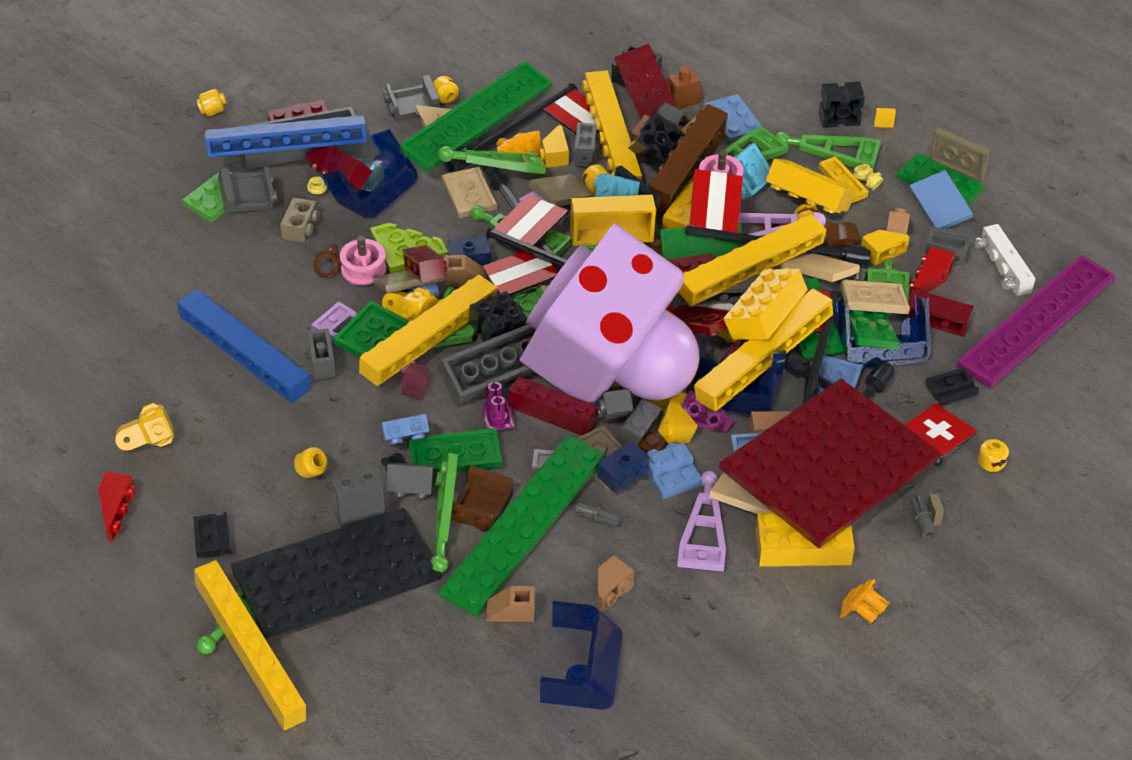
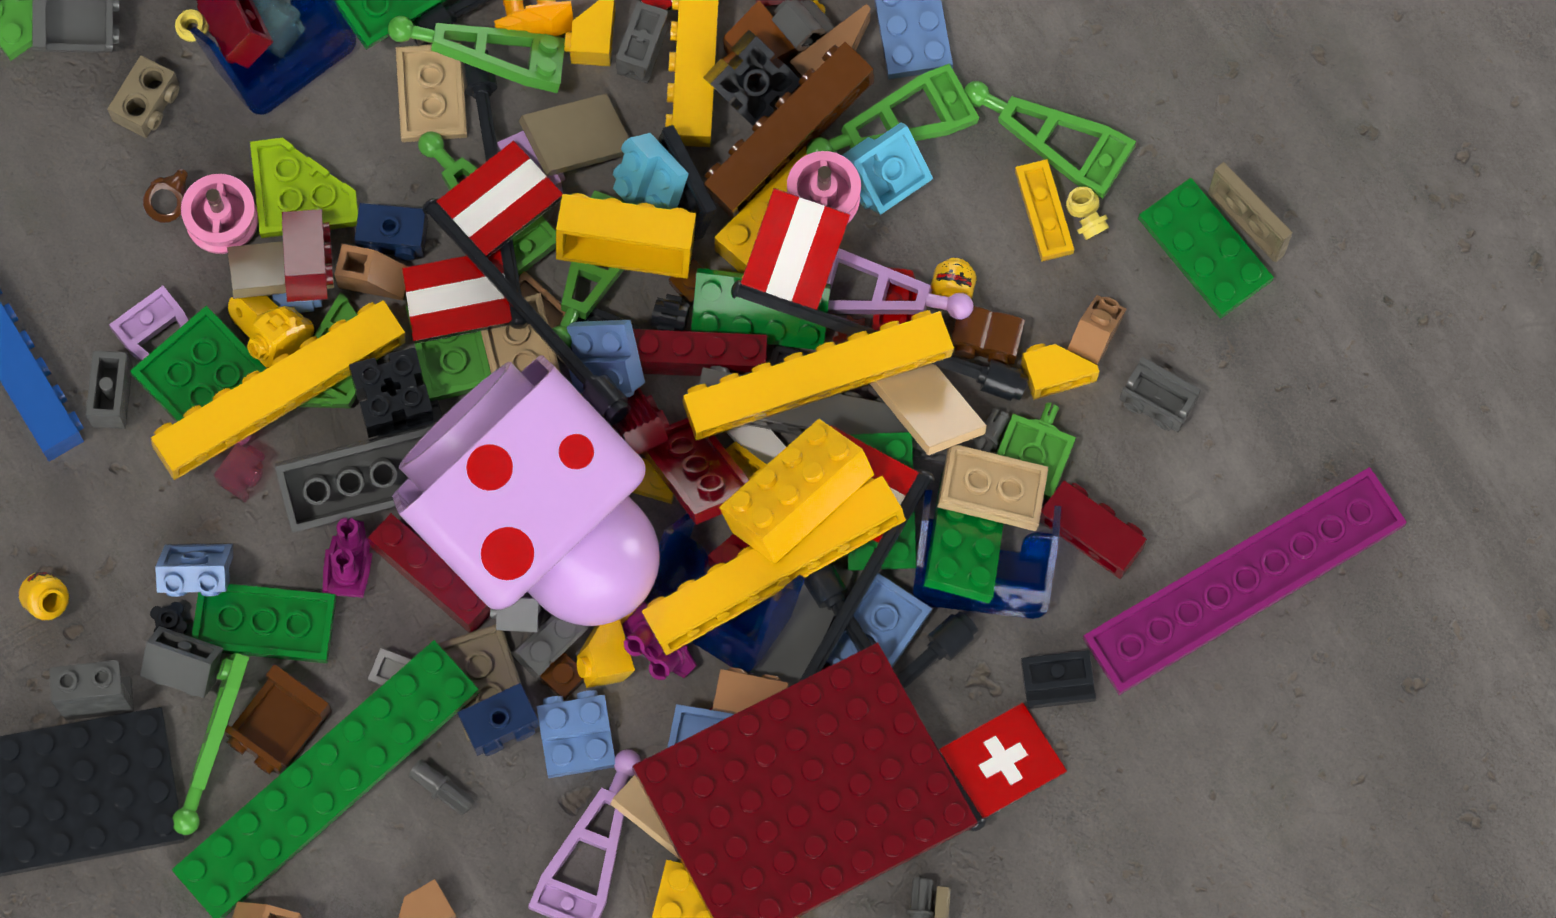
camera: 15 degrees right, 25 degrees up
yellow head [582,164,608,193] -> none
yellow piece [766,159,857,214] -> none
black brick [819,81,865,128] -> none
yellow tile [874,108,896,128] -> none
medium blue tile [909,170,973,229] -> none
red slope [909,247,955,293] -> none
white piece [973,224,1036,296] -> none
yellow head [978,439,1009,472] -> none

